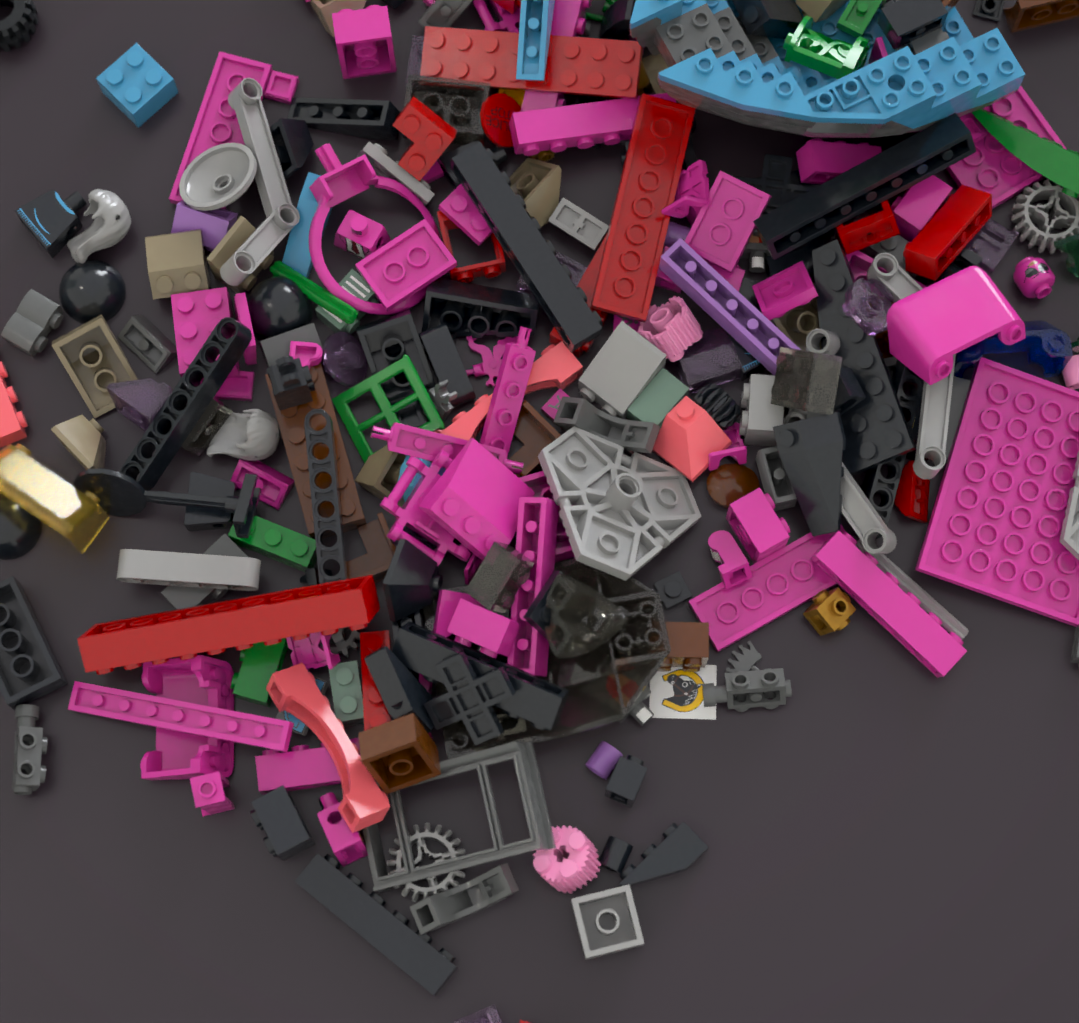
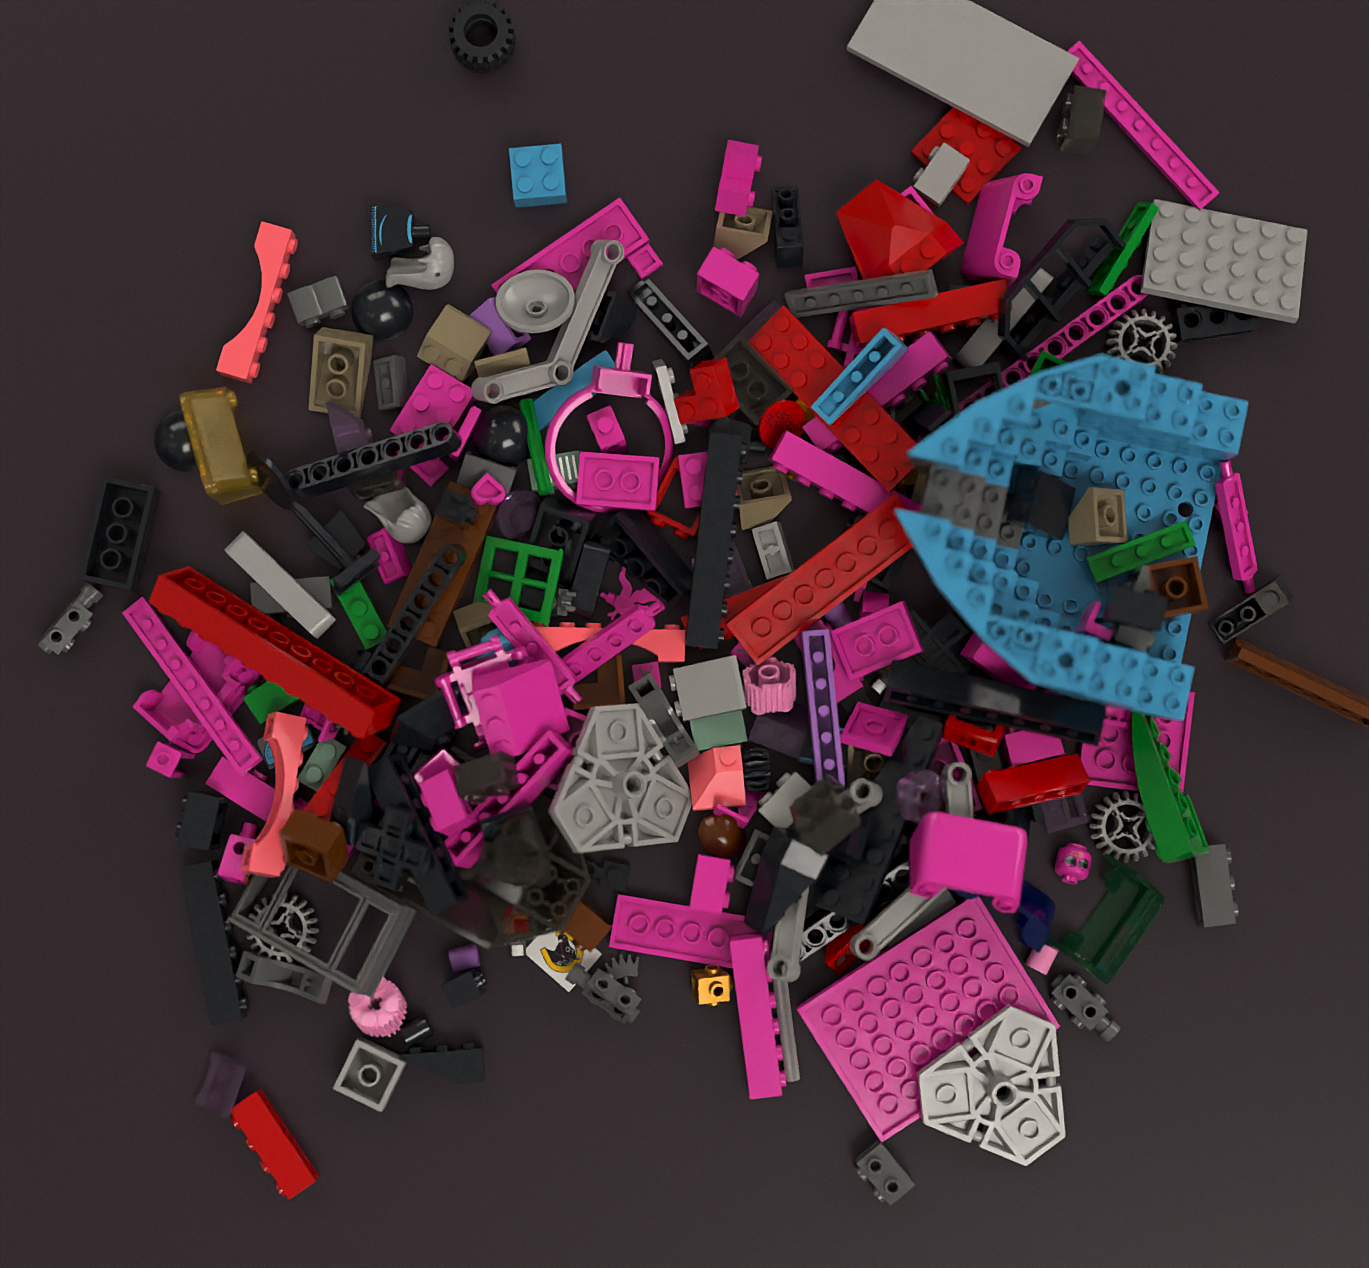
camera: 35 degrees right, 10 degrees up
dark tan slope [51,415,106,470] -> none
dark pink piece [661,160,709,219] -> none
dark pink leg [708,530,752,589] -> none
green fence [783,16,871,79] -> none

